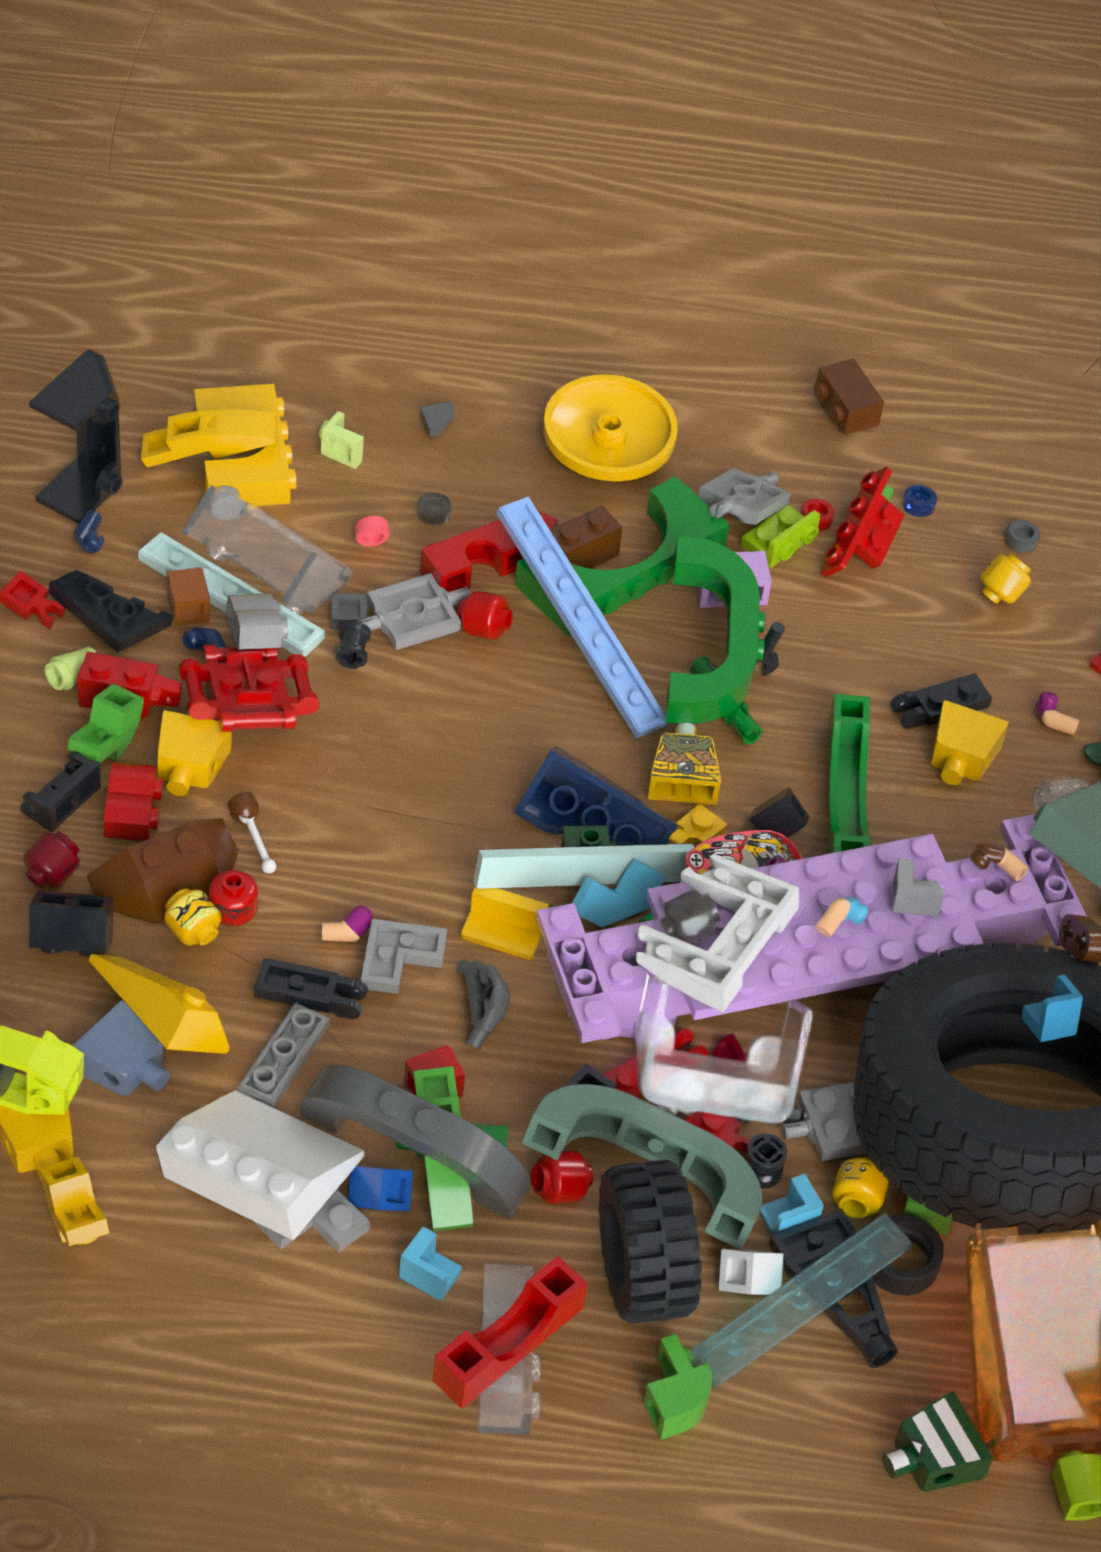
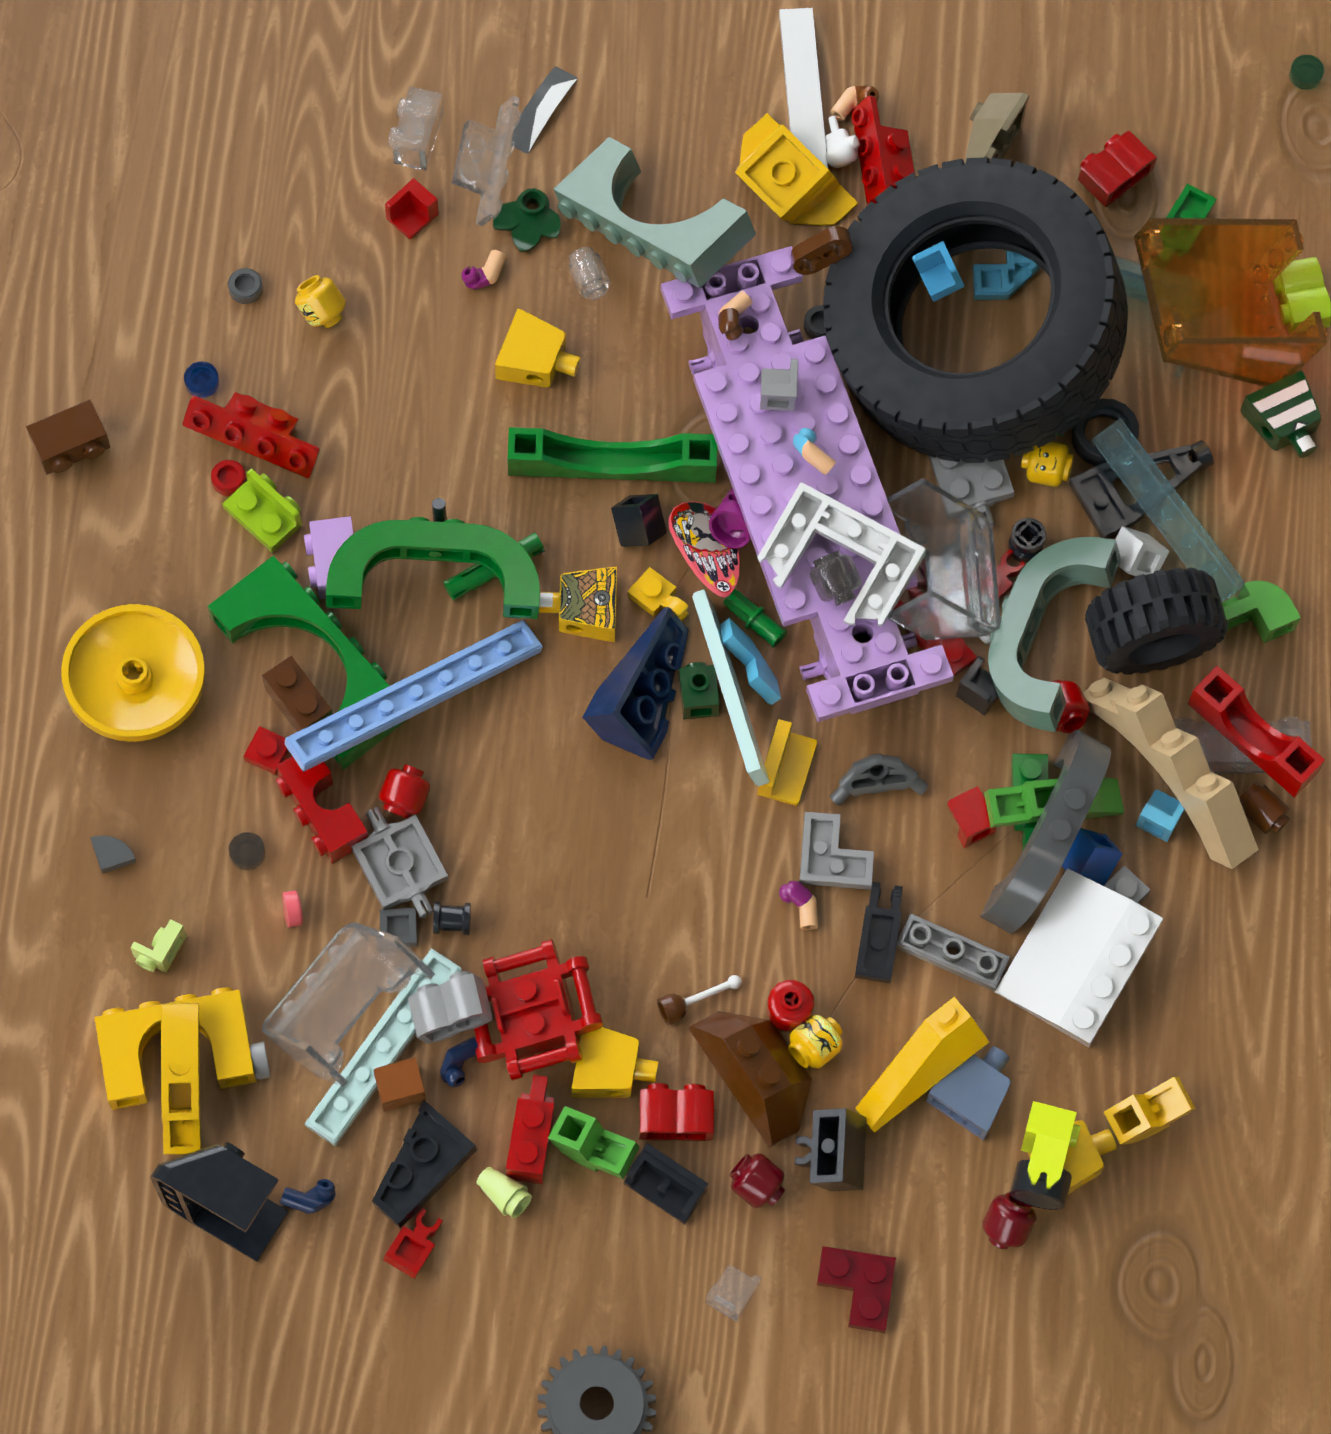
camera: 90 degrees left, 20 degrees up
light grey plate [698,468,791,525] -> none
medium azure panel [759,1174,824,1235] -> none
black hinge [890,673,992,729] -> none
none -> tan arch [1083,677,1259,869]
none -> reddish brown brick [1239,782,1290,834]

